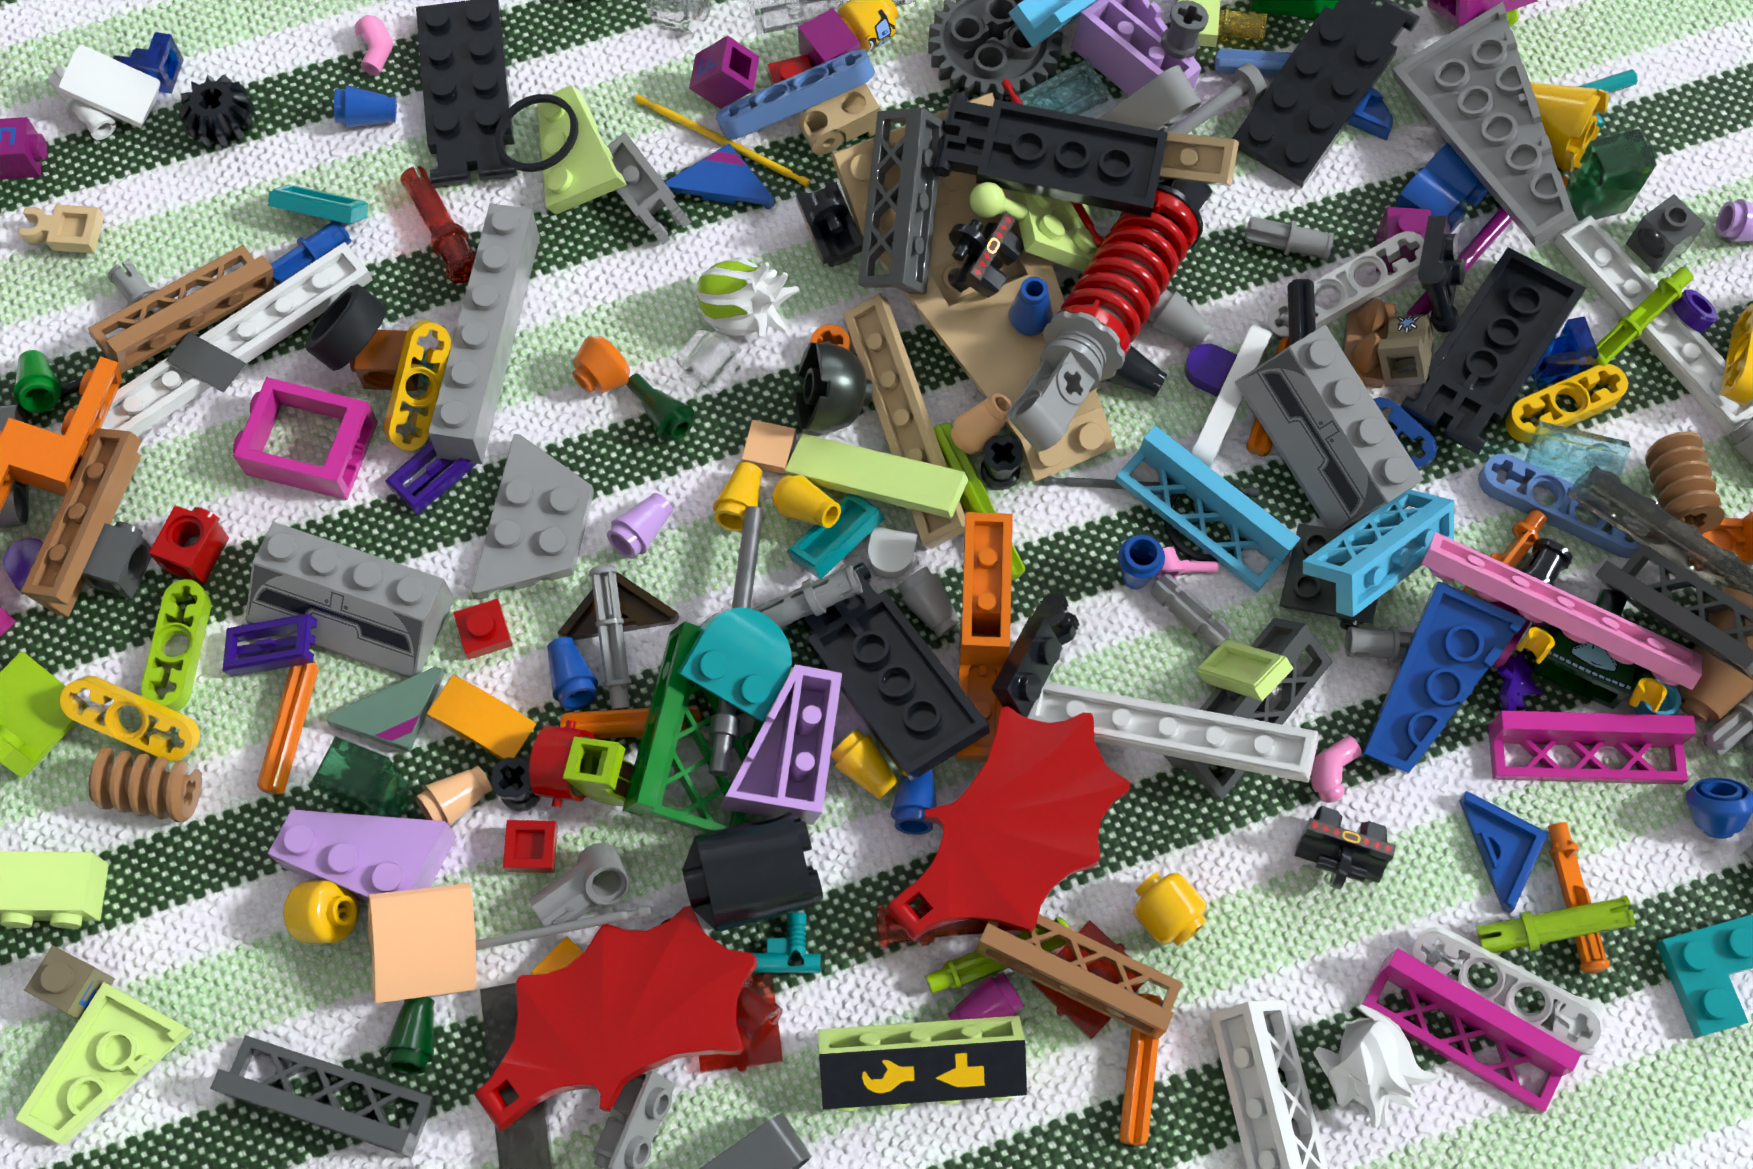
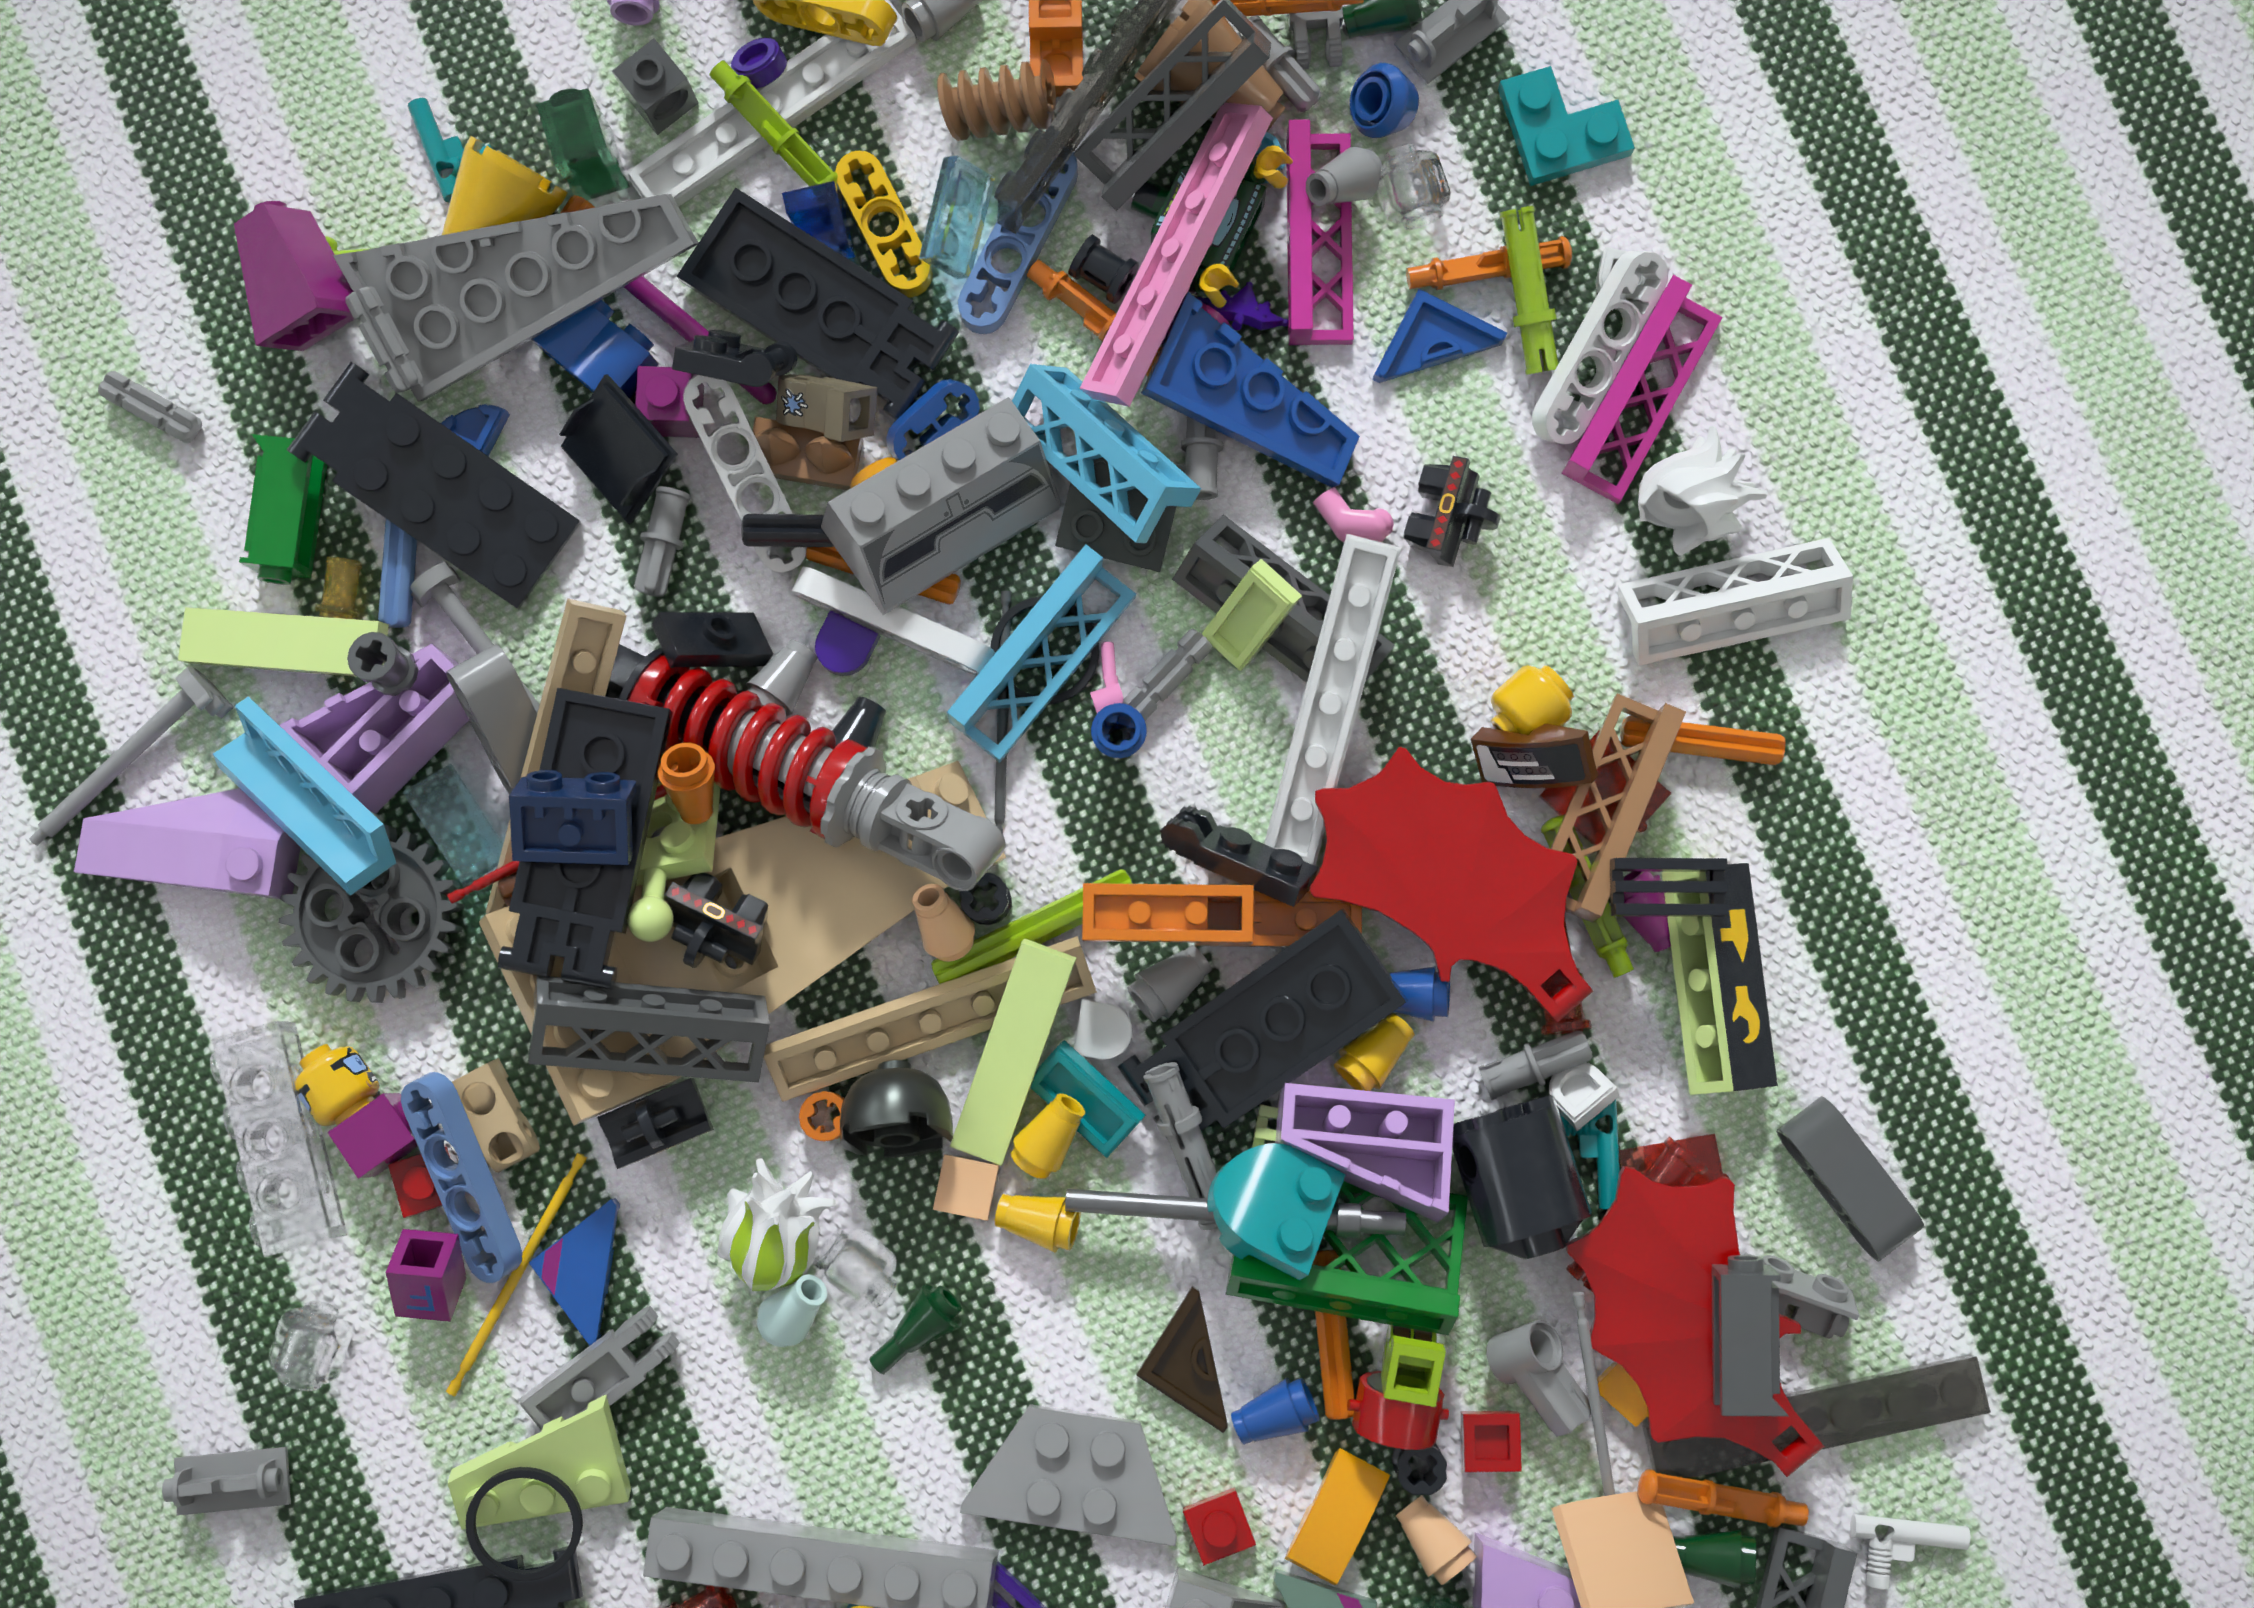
camera: 85 degrees left, 15 degrees up
orange cone [572,336,630,394] -> none
light grey piece [589,564,632,710] -> none
lavender cone [607,493,673,559] -> none
blue cone [1009,277,1053,336] -> none
none -> light grey axle [345,286,423,393]
none -> dark blue bracket [509,770,637,865]
none -> black piece [559,374,678,525]
none -> black plate [652,612,773,668]
none -> orange cone [657,743,715,824]
none -> light aqua cone [757,1274,827,1347]
none -> light grey cone [1306,147,1384,206]
none -> clear head [1376,144,1451,230]
none -> slope [1470,723,1598,788]
none -> light grey axle [1479,1030,1592,1100]
none -> white tile [1549,1062,1619,1131]
none -> black tile [1610,858,1729,917]
none -> orange piece [1637,1469,1809,1528]
none -> dark grey window [1712,1255,1789,1416]

